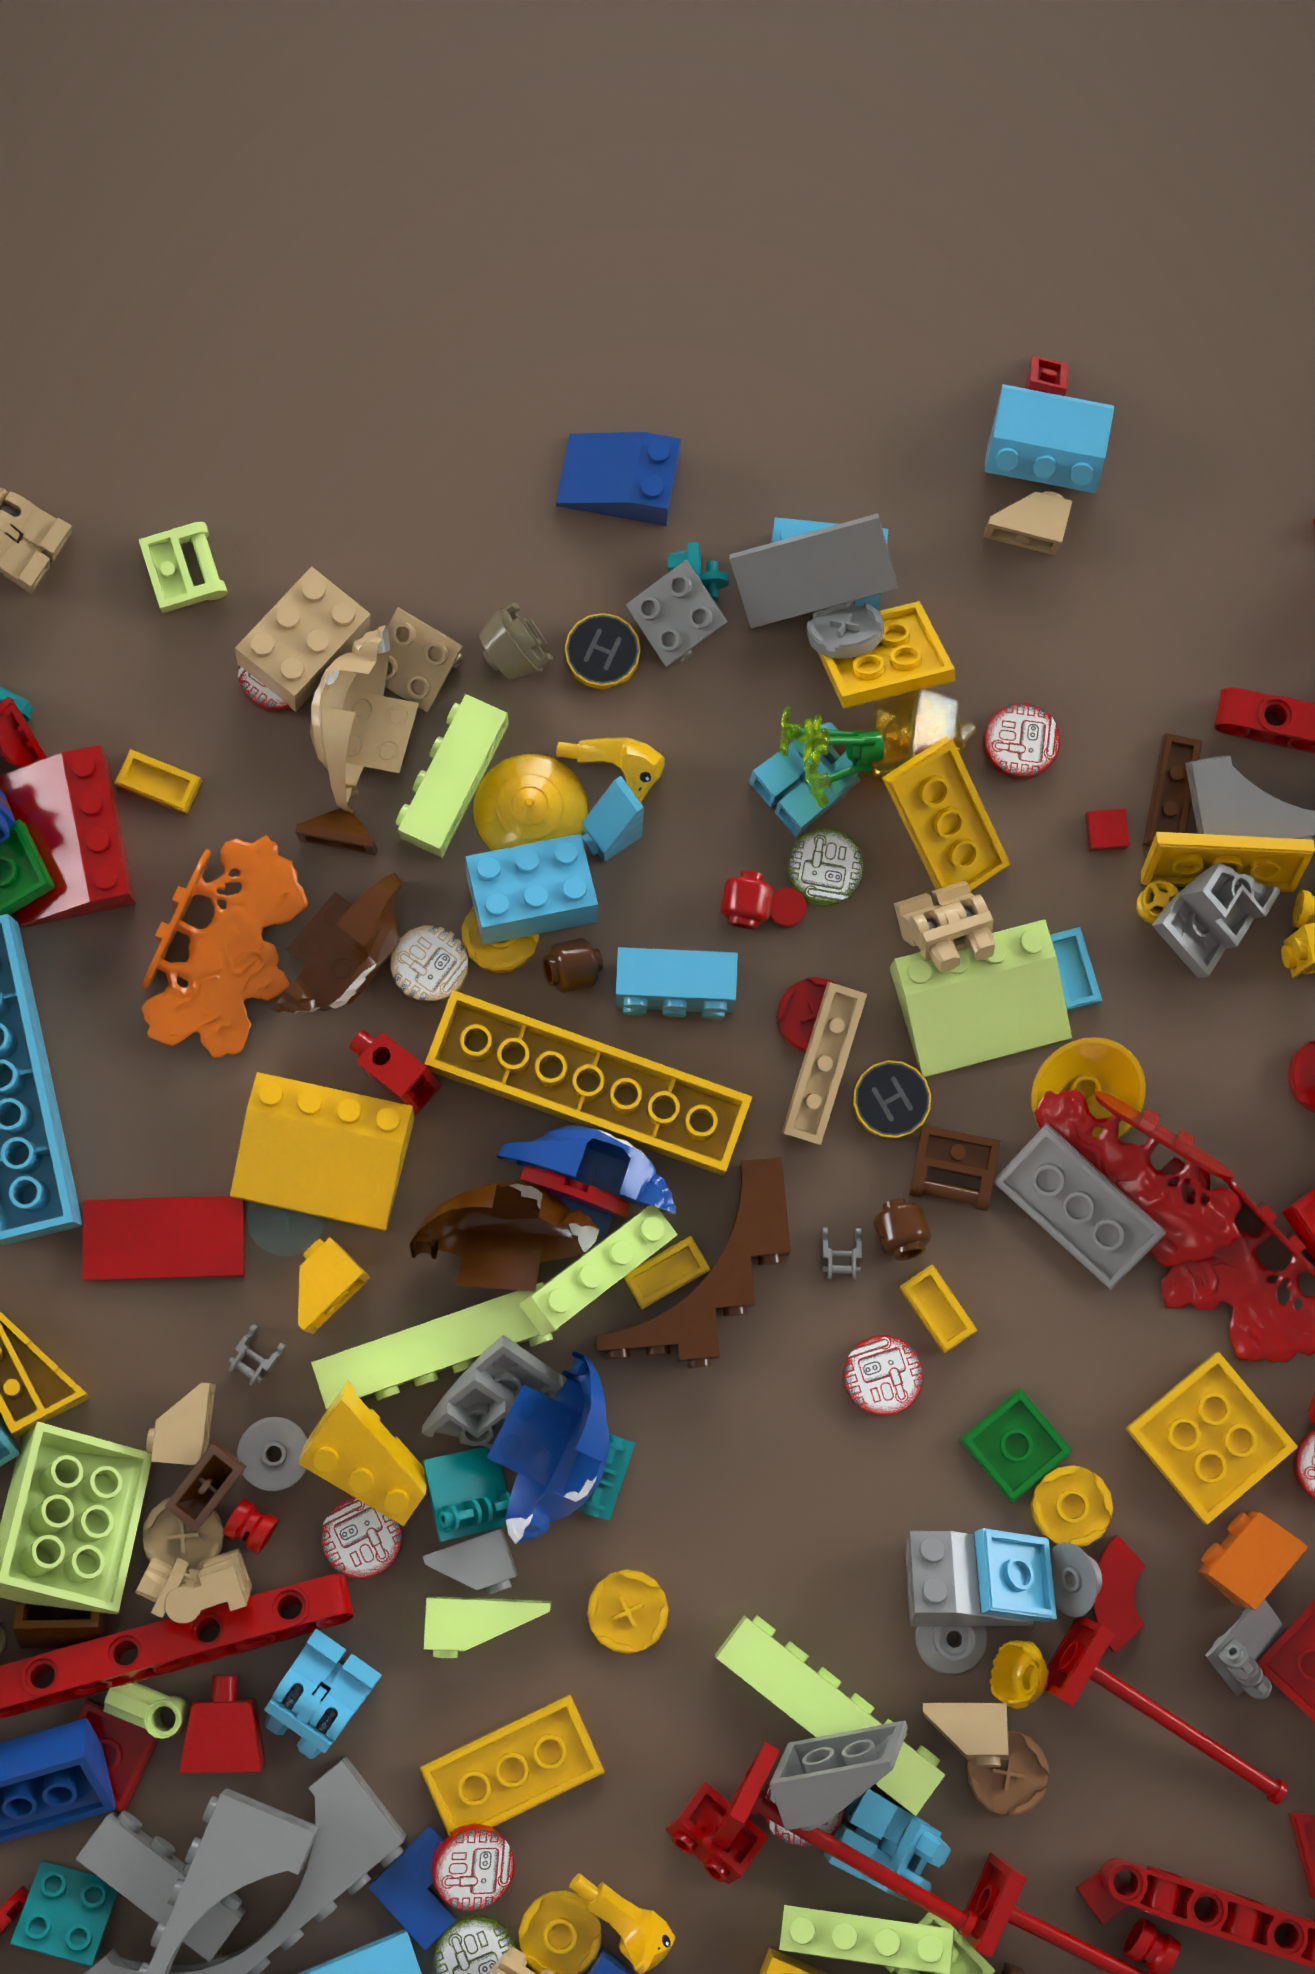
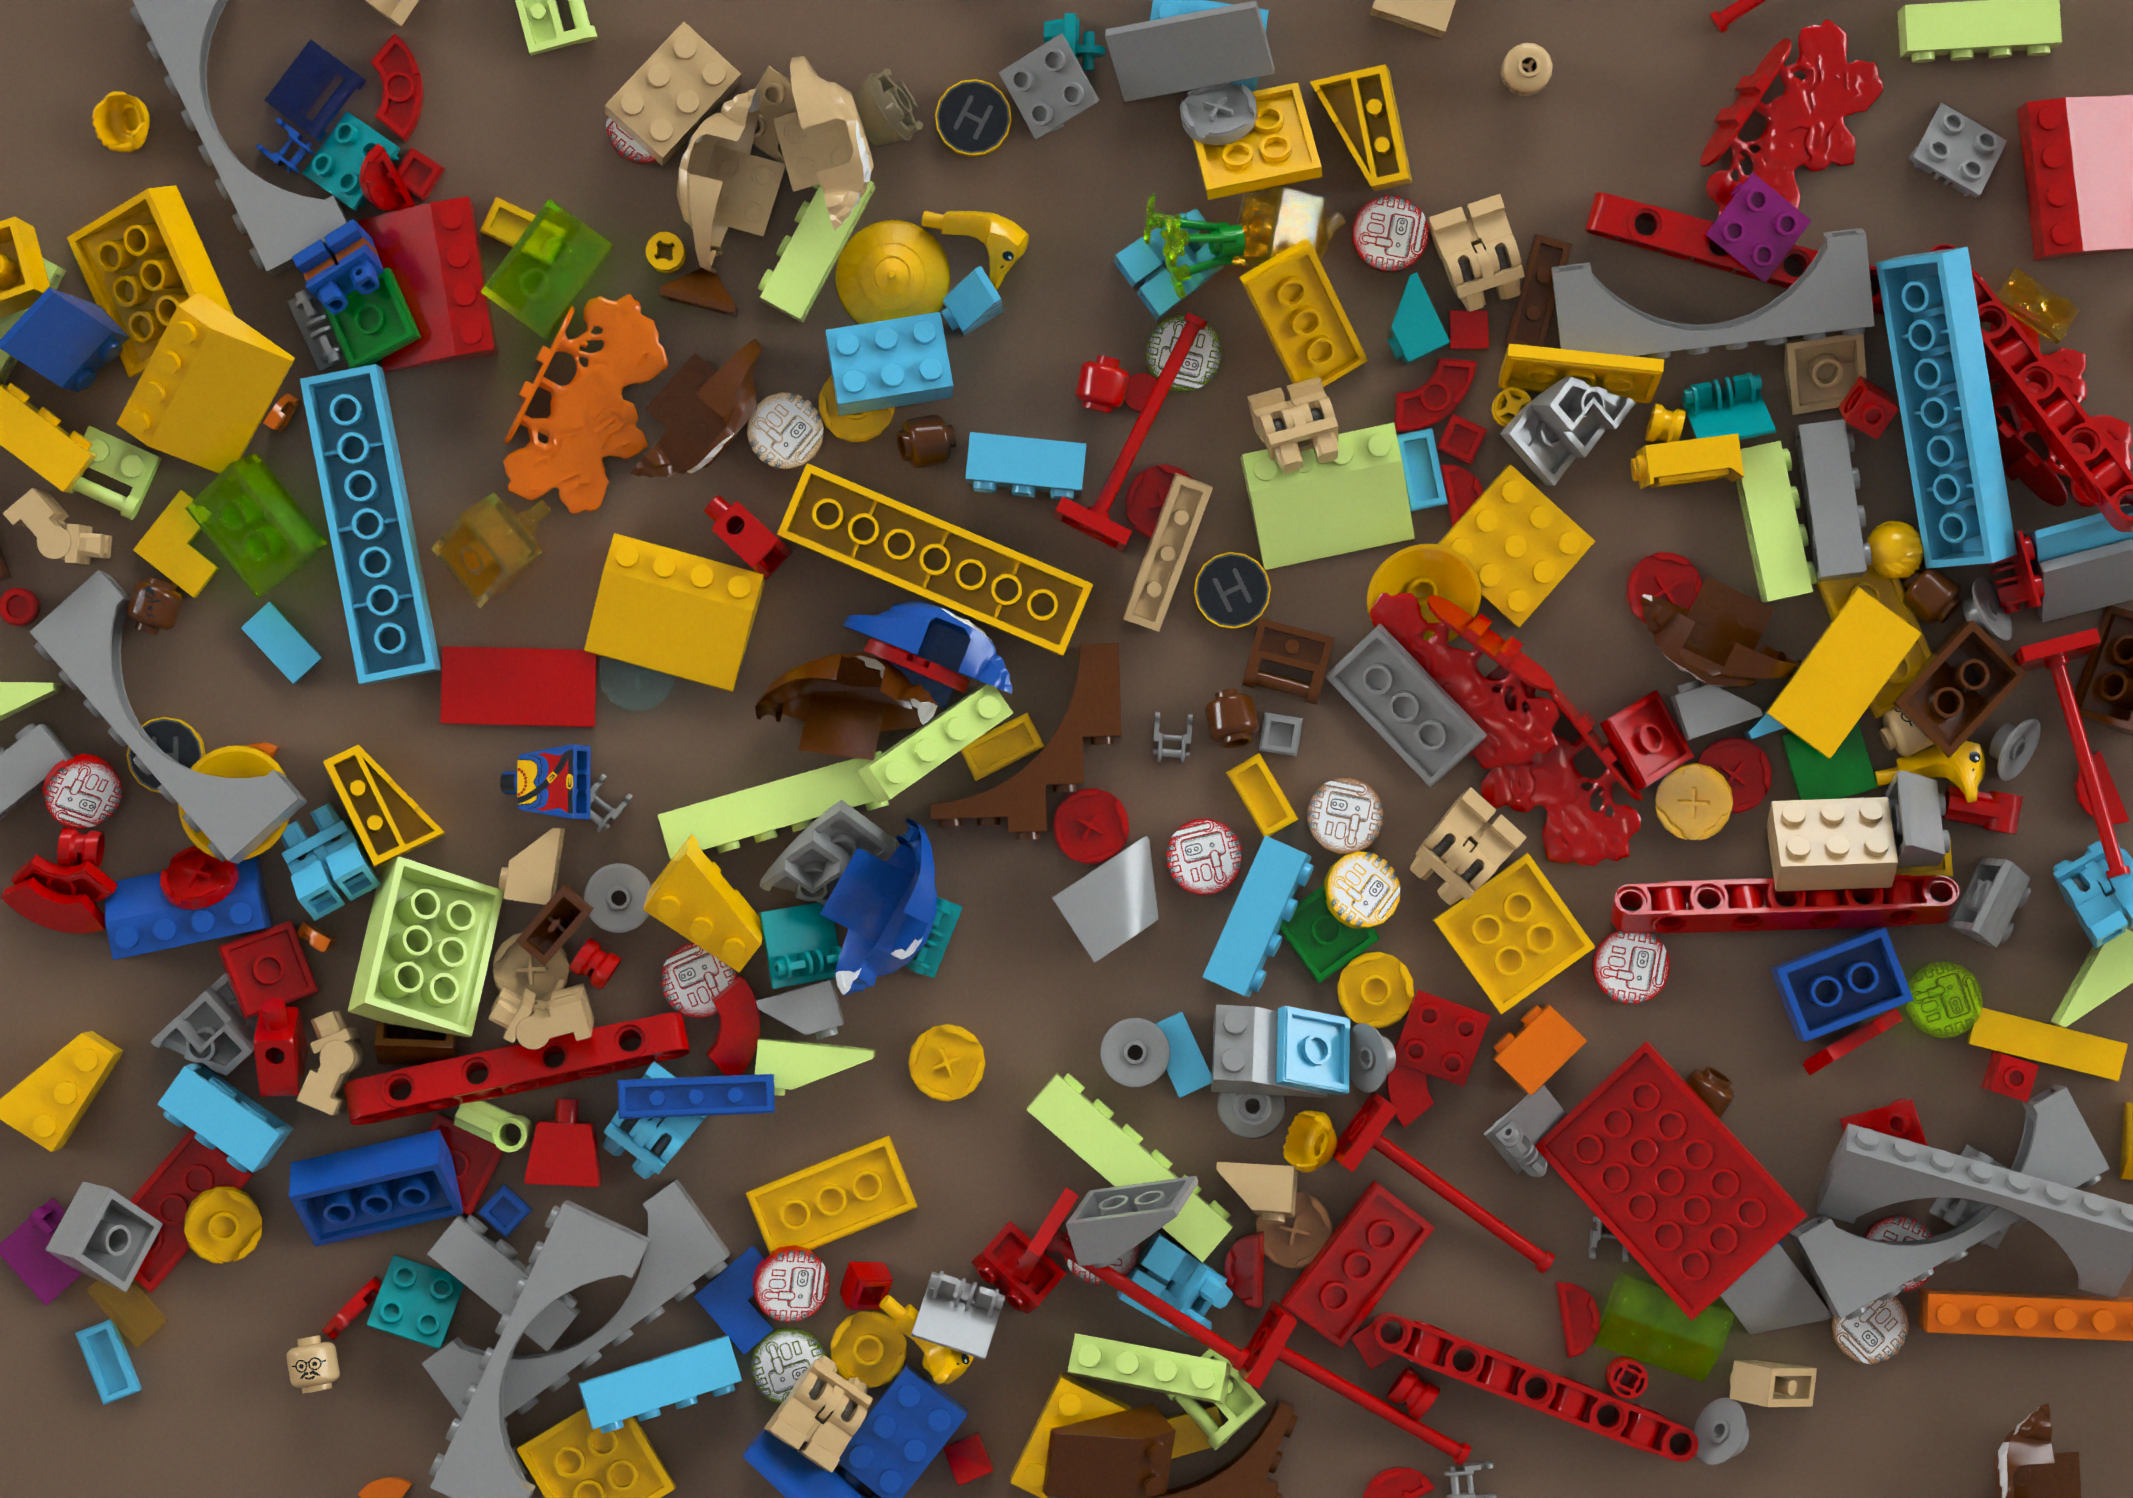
camera: 10 degrees right, 10 degrees up
yellow slope [298,1237,371,1334] -> none
none -> red tile [370,33,424,142]
none -> red tile [397,147,446,201]
none -> clear yellow piece [431,493,552,608]
none -> blue tile [478,1184,533,1239]
none -> clear neon green slope [481,198,614,341]
none -> torso [500,745,591,819]
none -> blue tile [617,1074,775,1119]
none -> yellow wheel [646,232,687,274]
none -> red tile [706,975,760,1076]
none -> tan animal [773,56,874,230]
none -> red slope [840,1262,893,1310]
none -> light grey hinge [911,1270,1006,1360]
none -> light grey slope [1052,836,1159,963]
none -> red tile [1053,788,1129,865]
none -> red tile [1054,313,1207,553]
none -> light grey piece [1100,1018,1170,1087]
none -> medium azure tile [1155,1011,1212,1098]
none -> medium azure brick [1202,836,1314,997]
none -> red tile [1223,1231,1264,1309]
none -> light grey tile [1258,712,1303,757]
none -> red tile [1279,1180,1435,1350]
none -> tile [1307,778,1383,854]
none -> yellow wedge [1310,64,1413,191]
none -> tile [1324,851,1400,929]
none -> teal slope [1387,272,1450,366]
none -> red tile [1394,358,1477,433]
none -> red hinge [1395,989,1491,1087]
none -> tan hips [1410,787,1527,905]
none -> tan hips [1429,194,1525,312]
none -> red tile [1436,414,1487,465]
none -> yellow plate [1438,464,1596,628]
none -> red tile [1440,465,1484,527]
none -> tan head [1500,43,1553,96]

